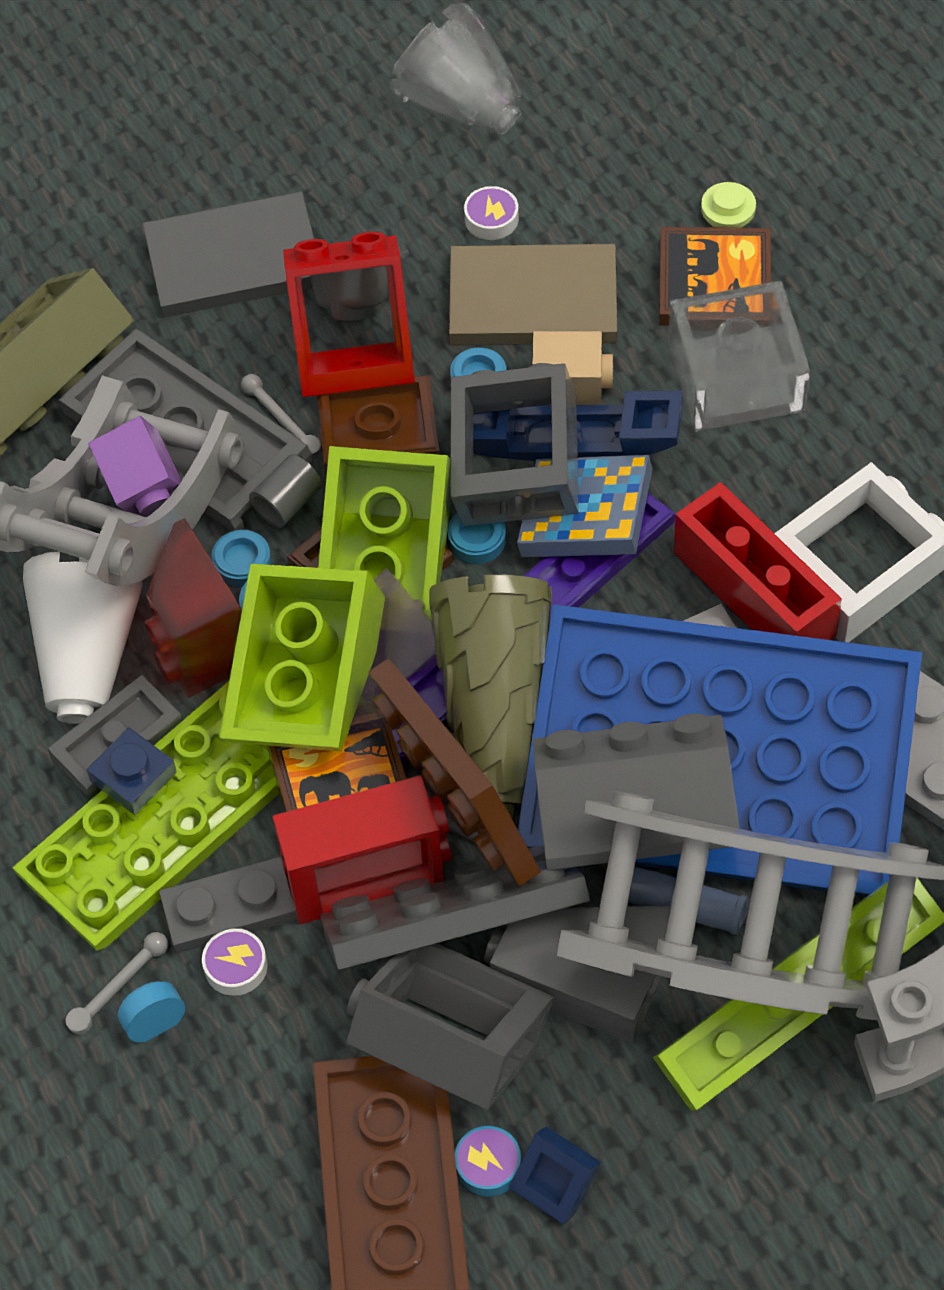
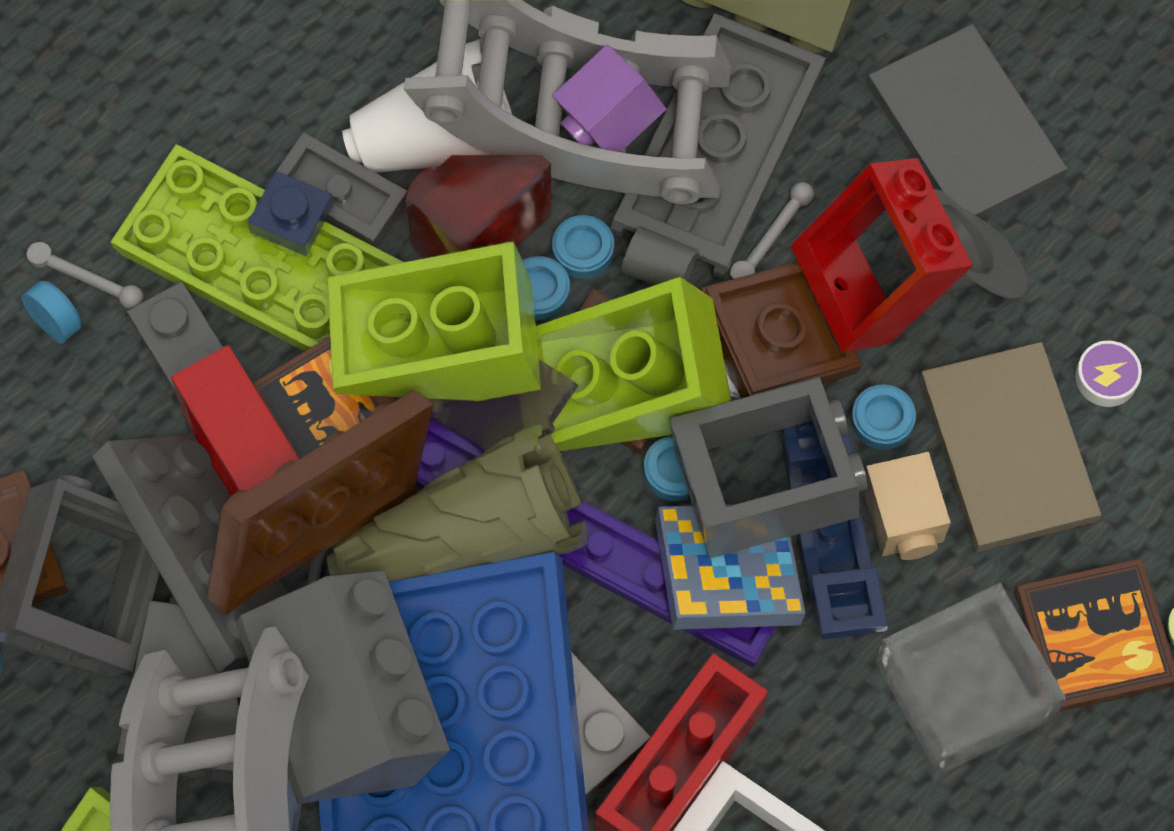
camera: 70 degrees right, 10 degrees up
tile [202,929,267,996] -> none

